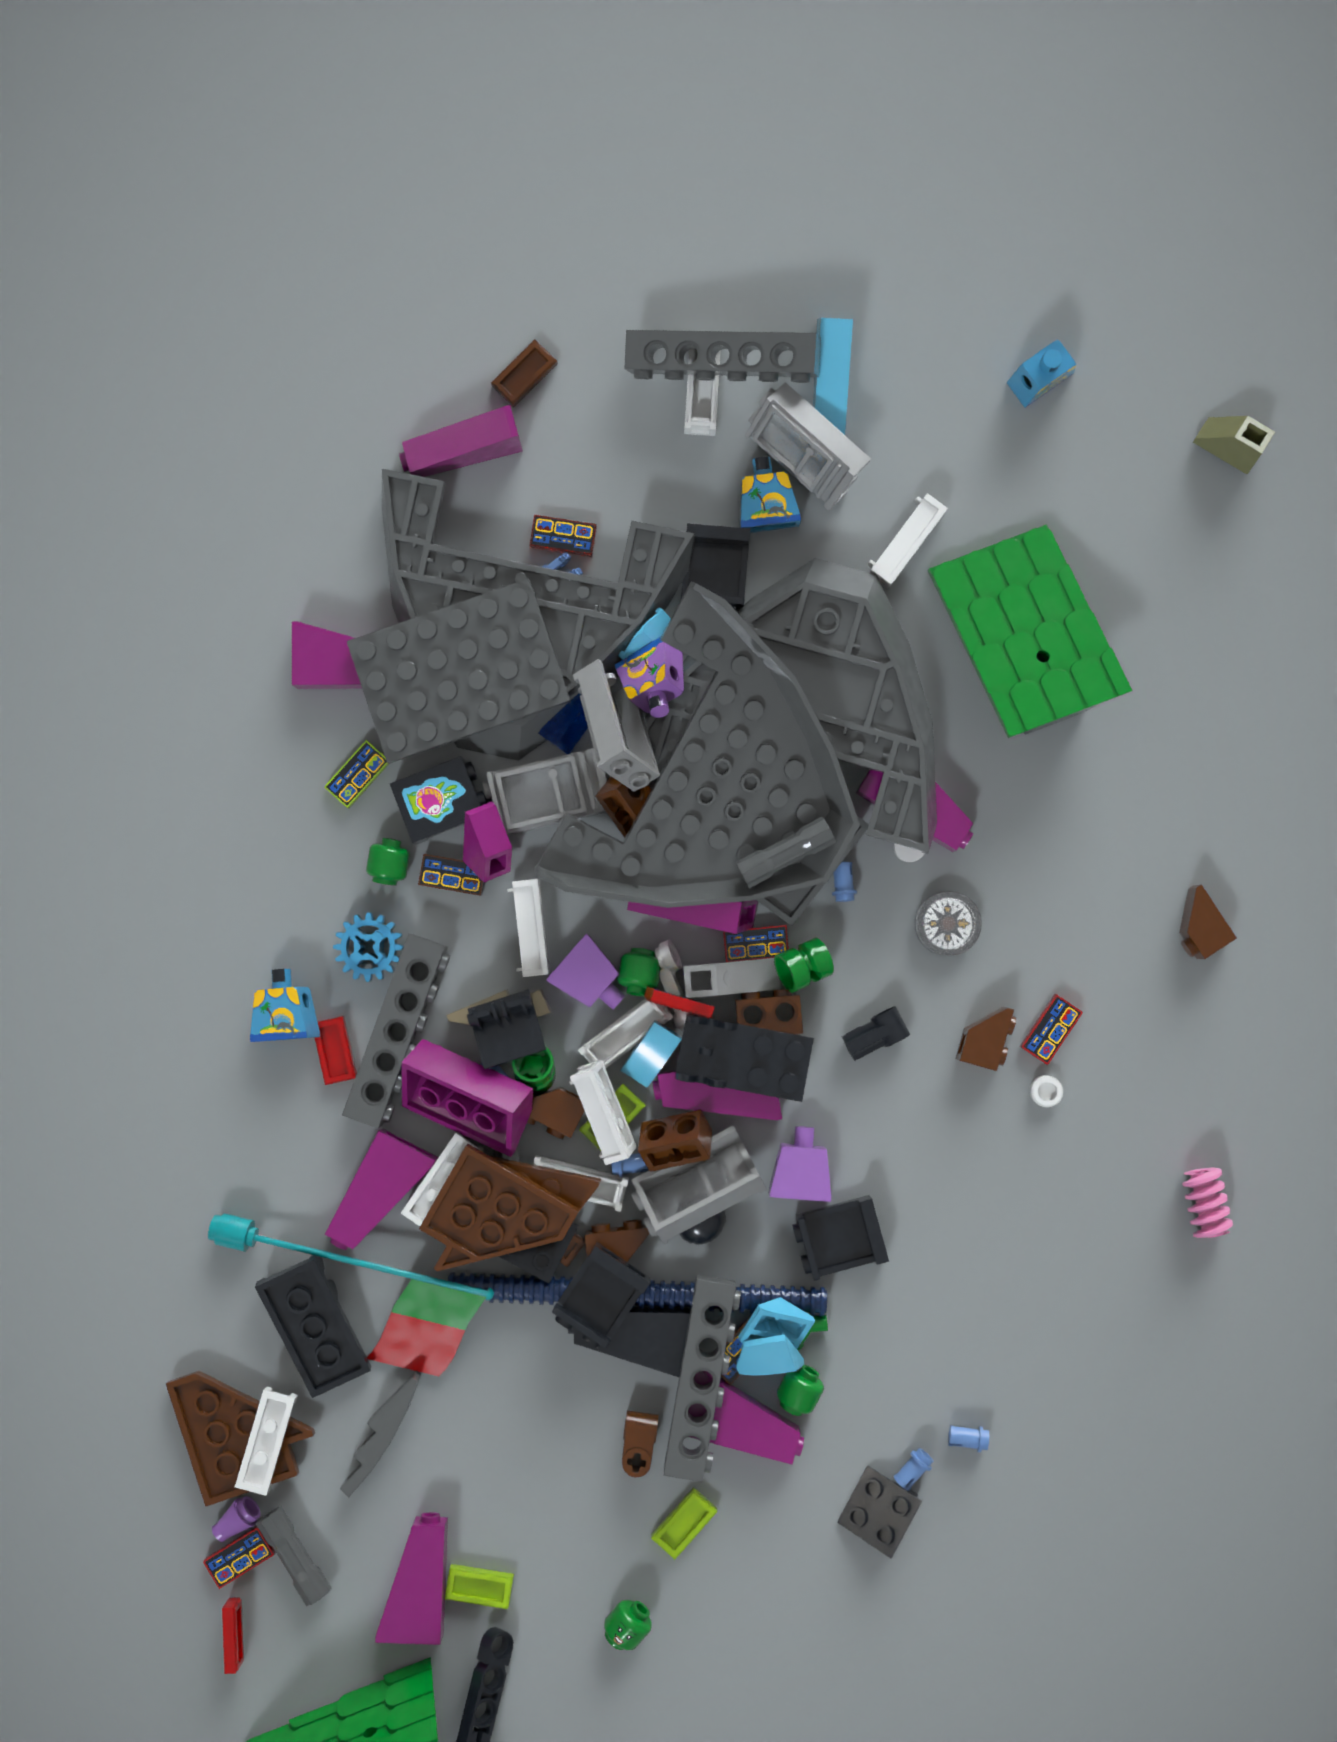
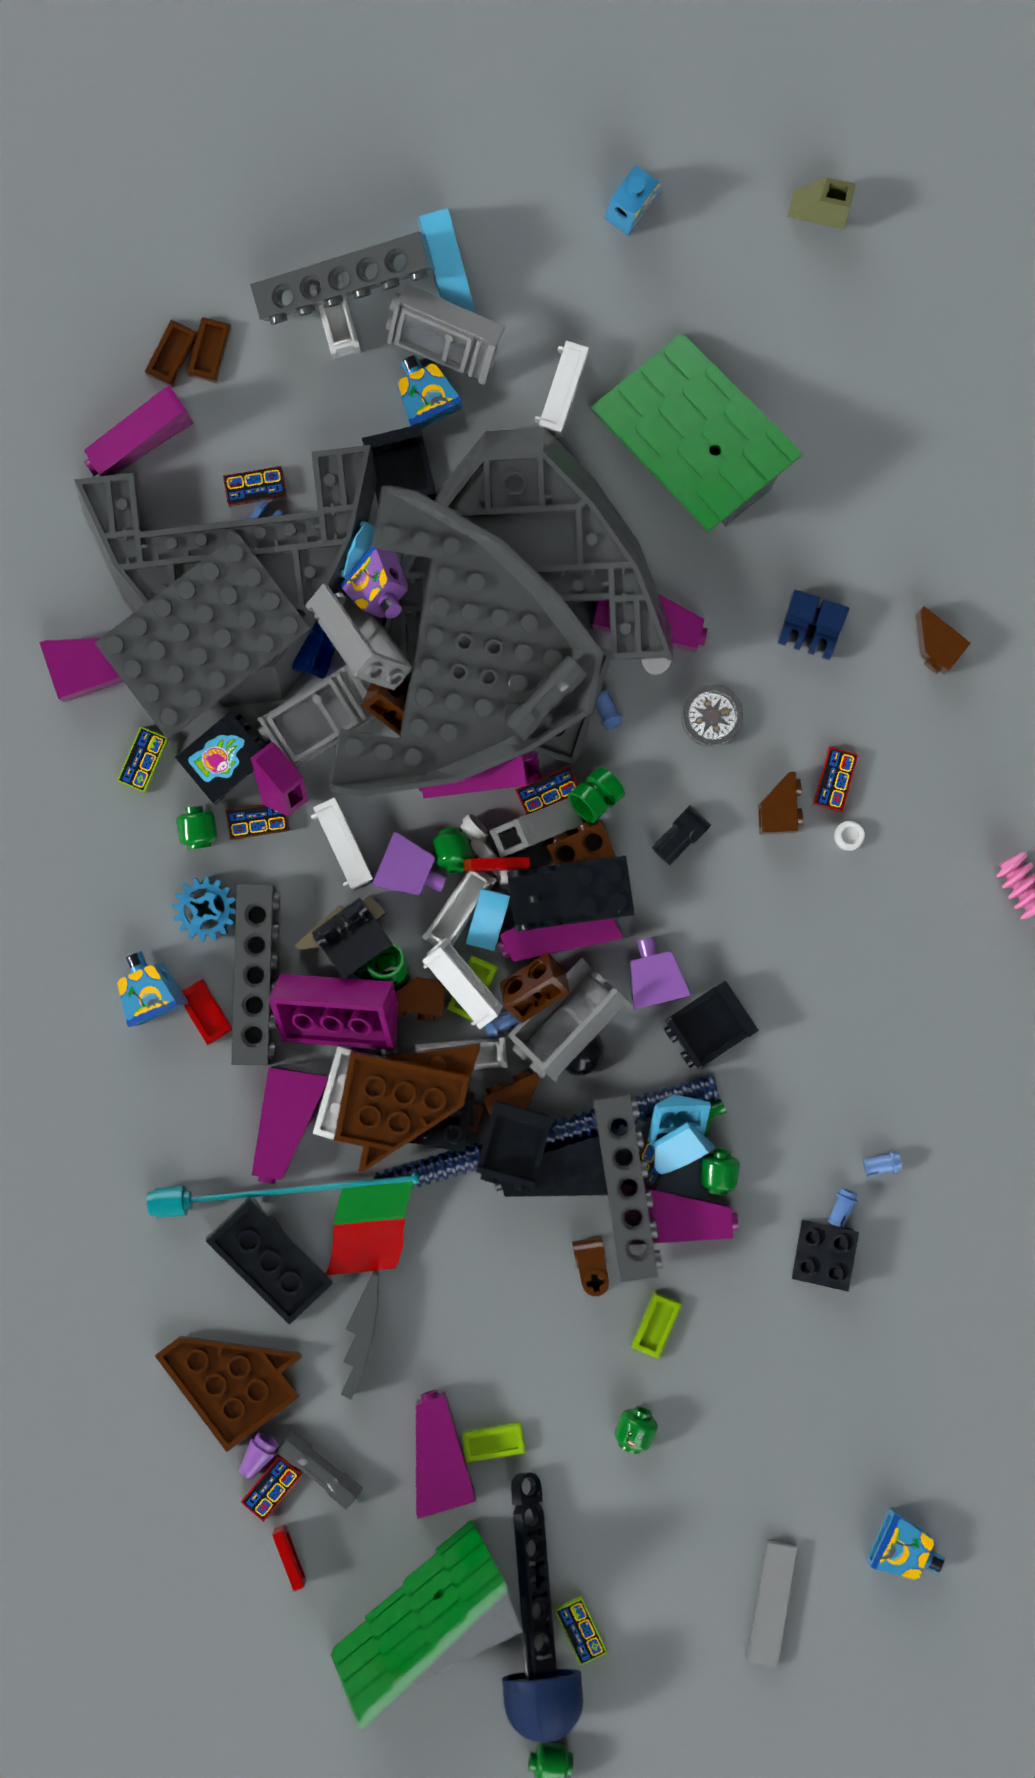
camera: 20 degrees left, 0 degrees up
white container [235,1387,298,1496] -> none
none -> reddish brown tile [187,317,232,383]
none -> dark blue legs [777,589,850,660]

